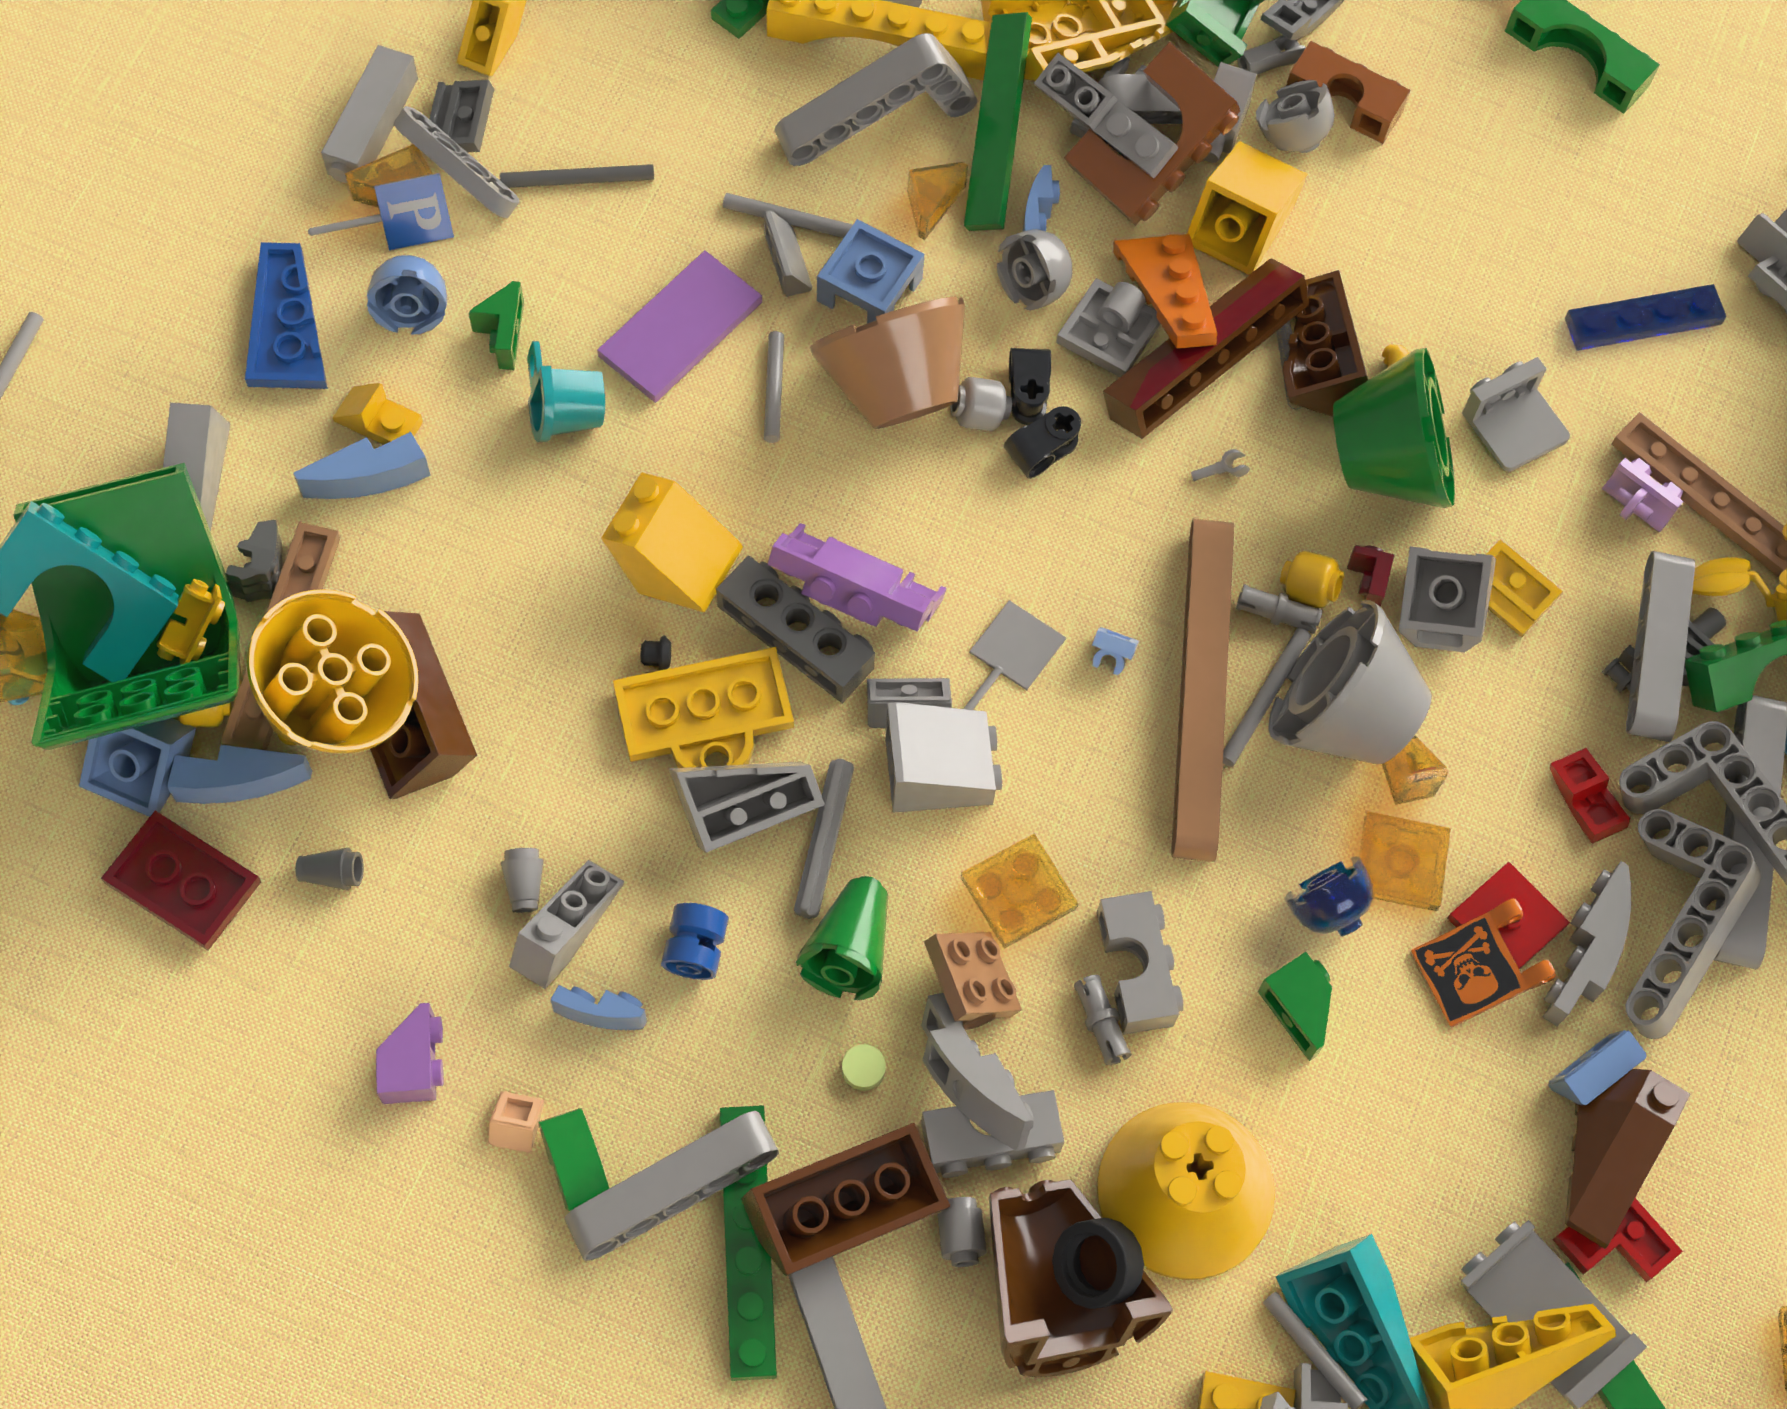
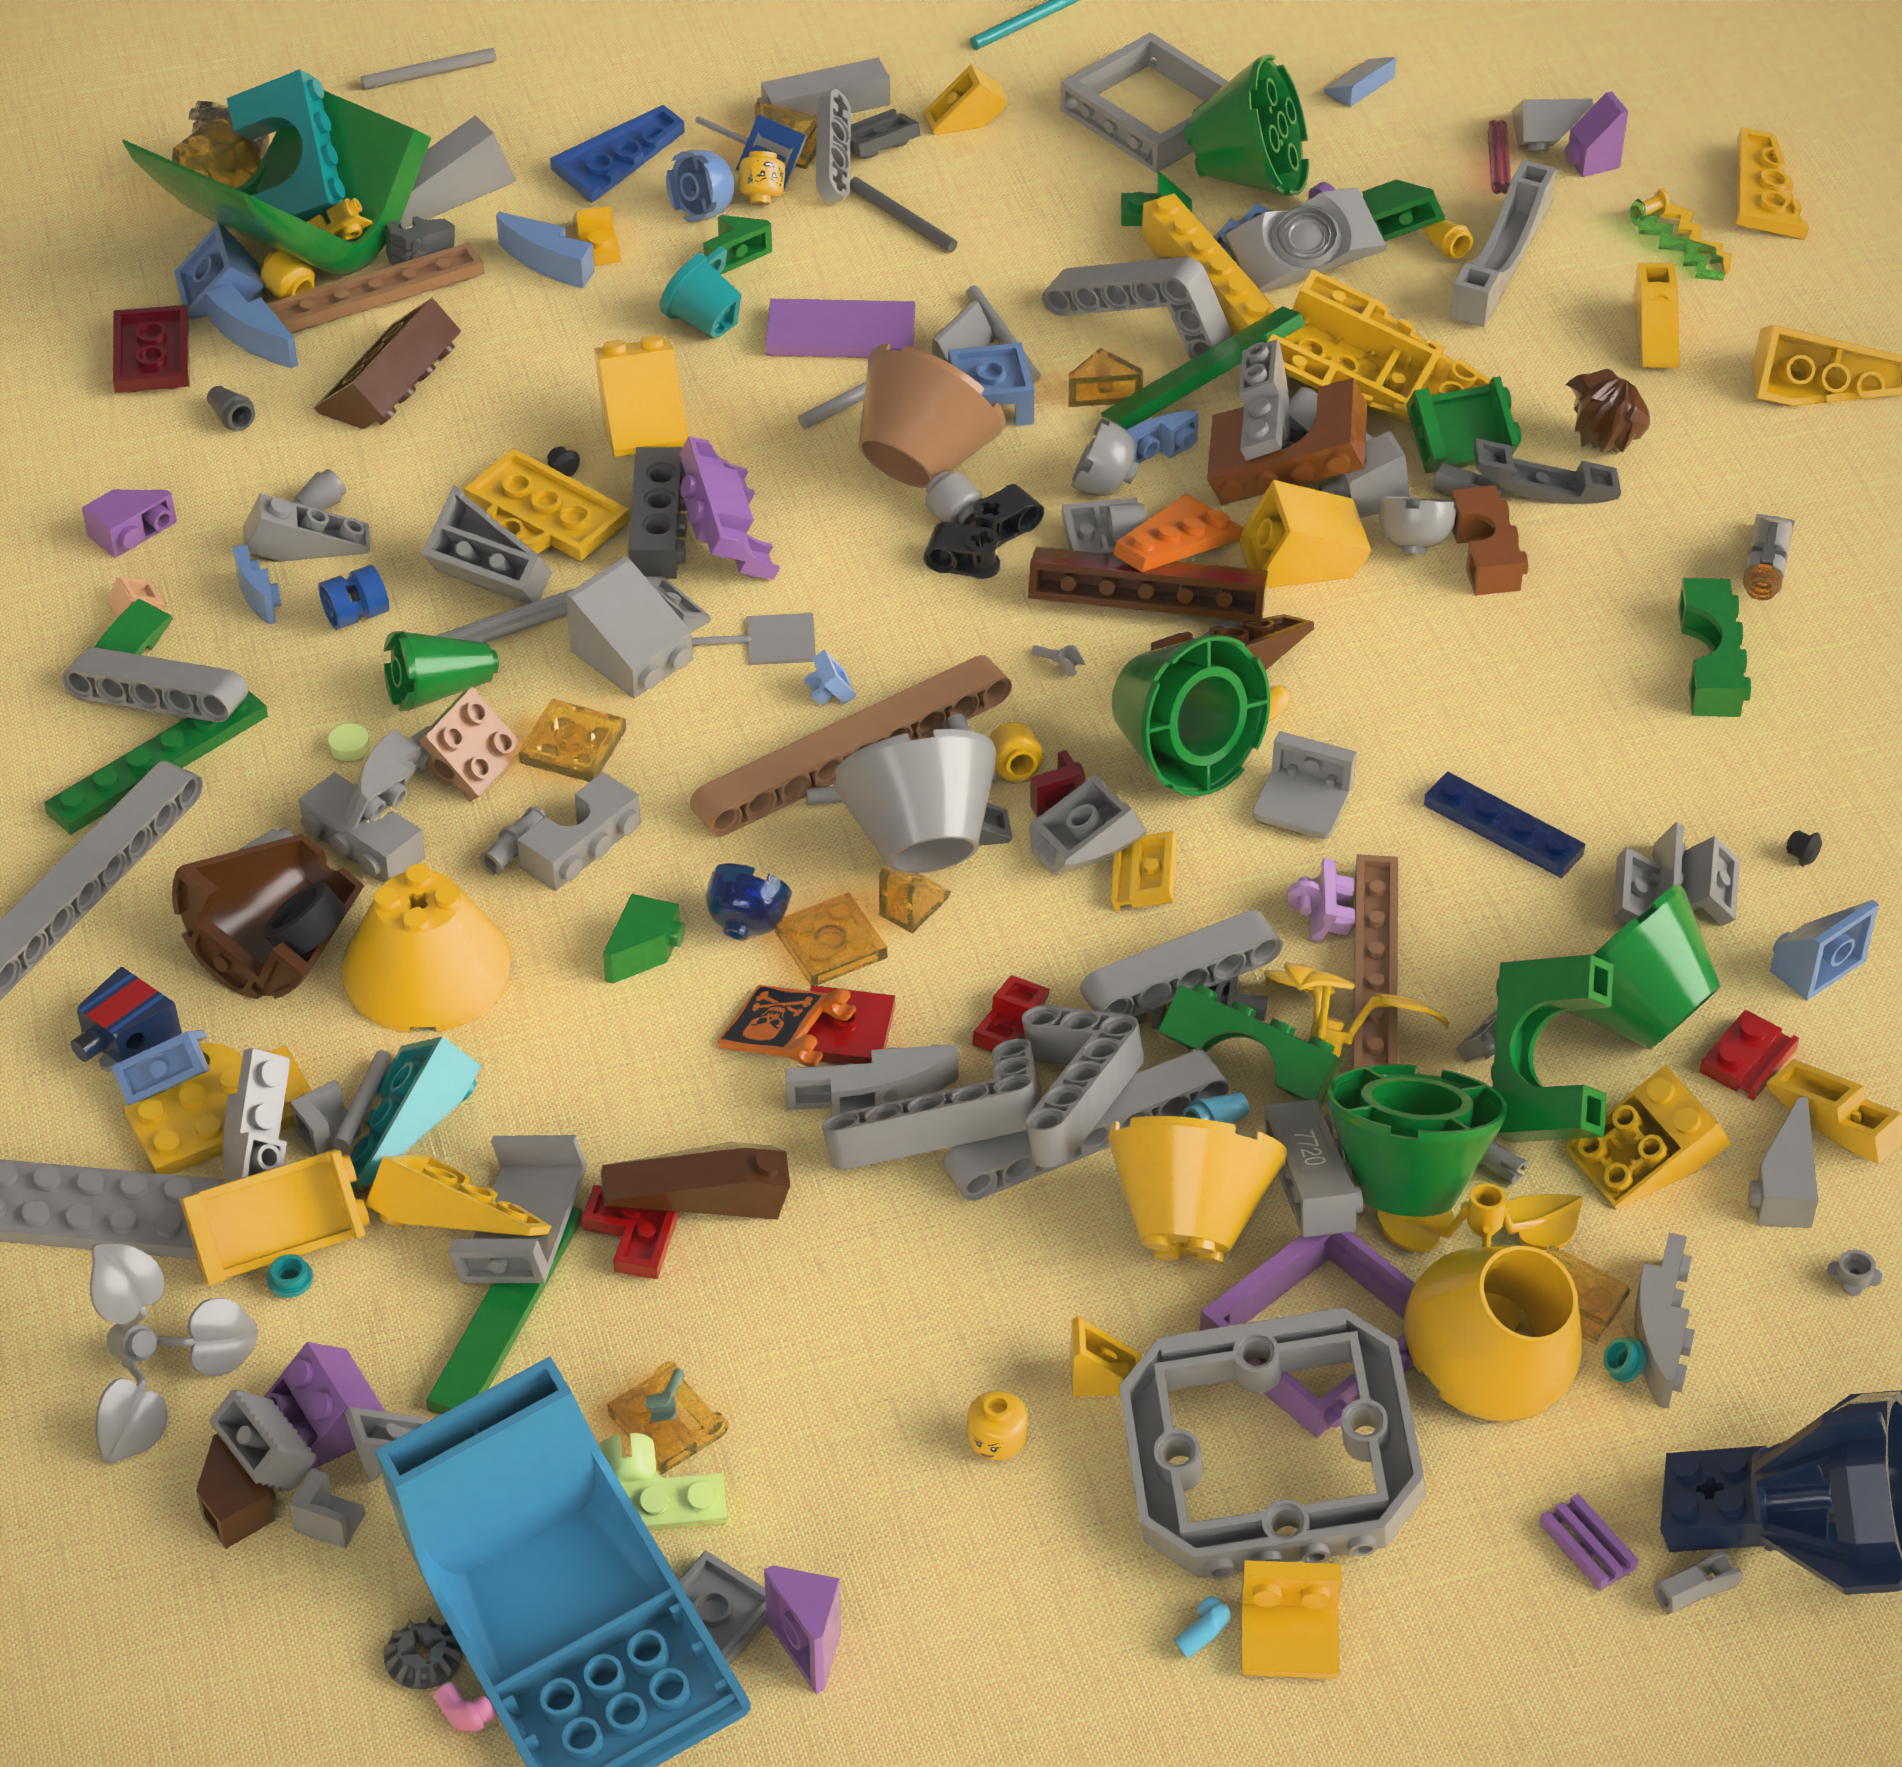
camera: 55 degrees right, 20 degrees down
yellow cone [247,589,418,754] -> none
reddish brown slope [741,1123,950,1276] -> none
medium blue slope [1548,1030,1647,1105] -> none
none -> yellow head [738,151,785,205]

